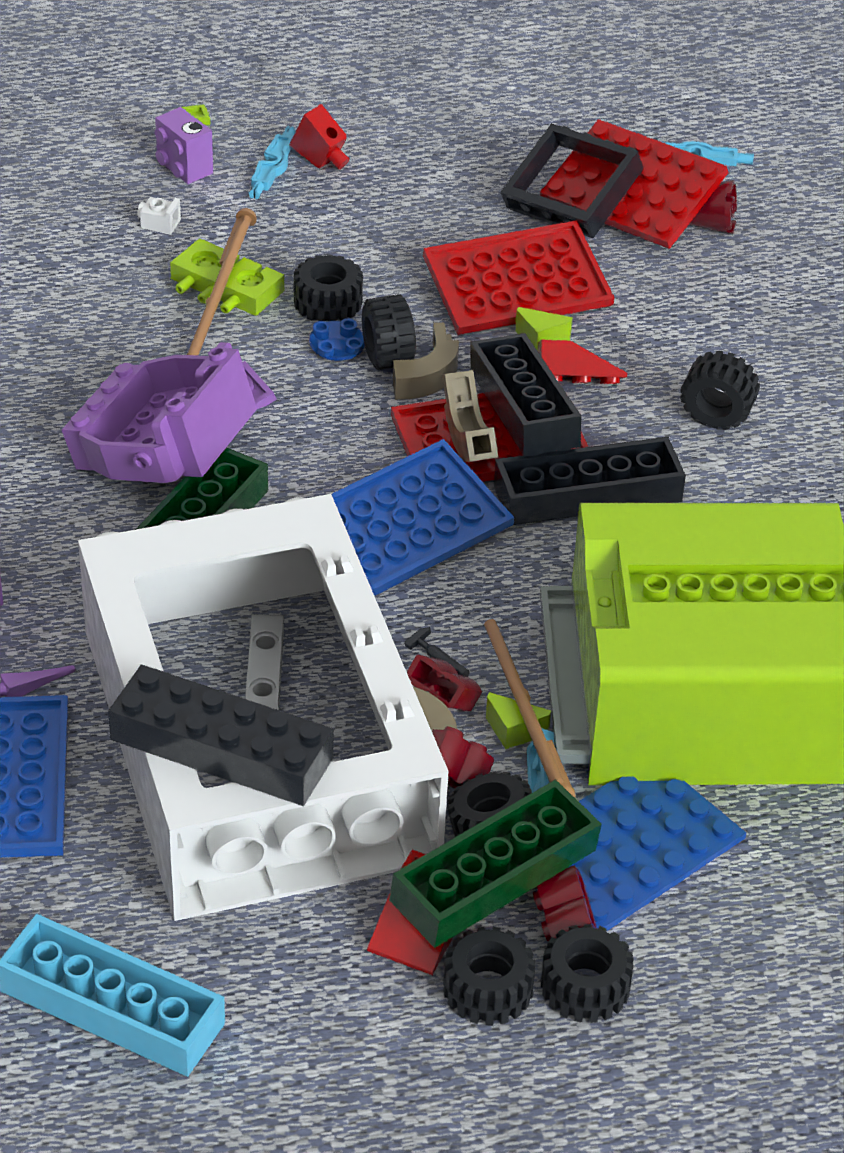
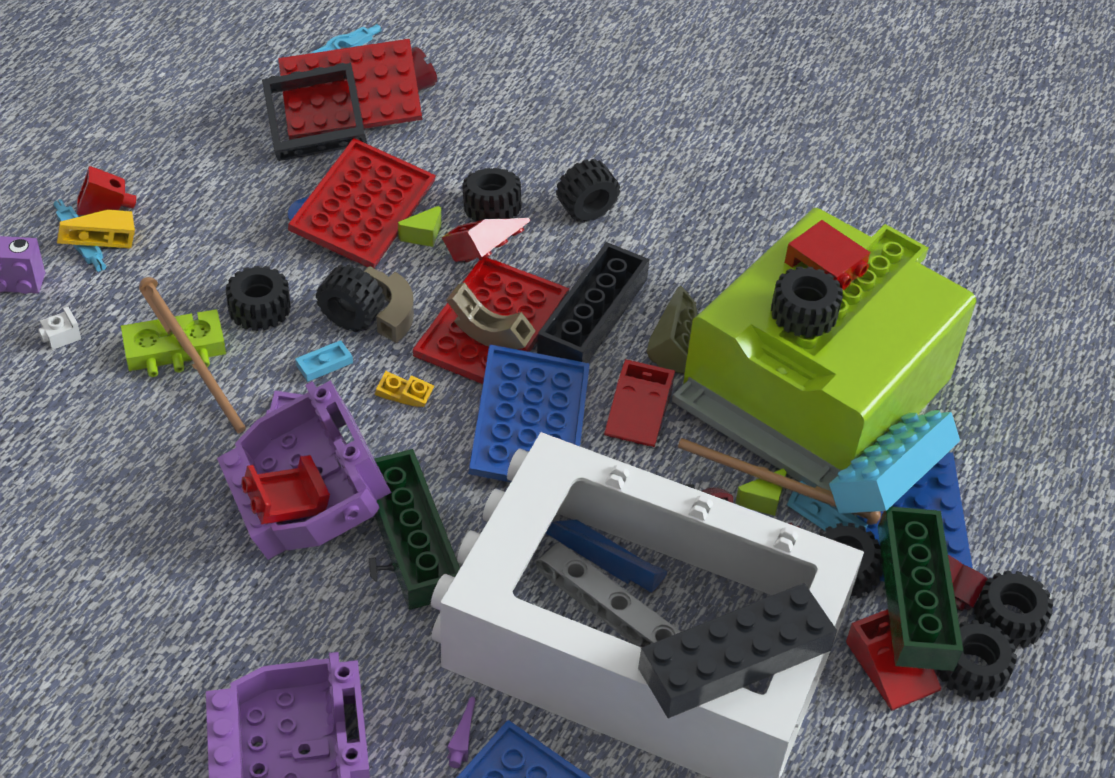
camera: 50 degrees left, 5 degrees up
blue dish [309,318,365,361] -> none
black brick [470,333,581,457] -> none
none -> yellow slope [57,210,135,248]
none -> red panel [241,455,330,524]
none -> medium azure plate [295,340,353,382]
none -> yellow slope [374,371,434,407]
none -> black tyre [462,168,522,221]
none -> blue wedge [546,519,668,593]
none -> red slope [604,359,675,447]
none -> black tyre [771,267,843,337]
none -> red panel [784,220,870,290]
none -> medium azure brick [829,410,960,514]

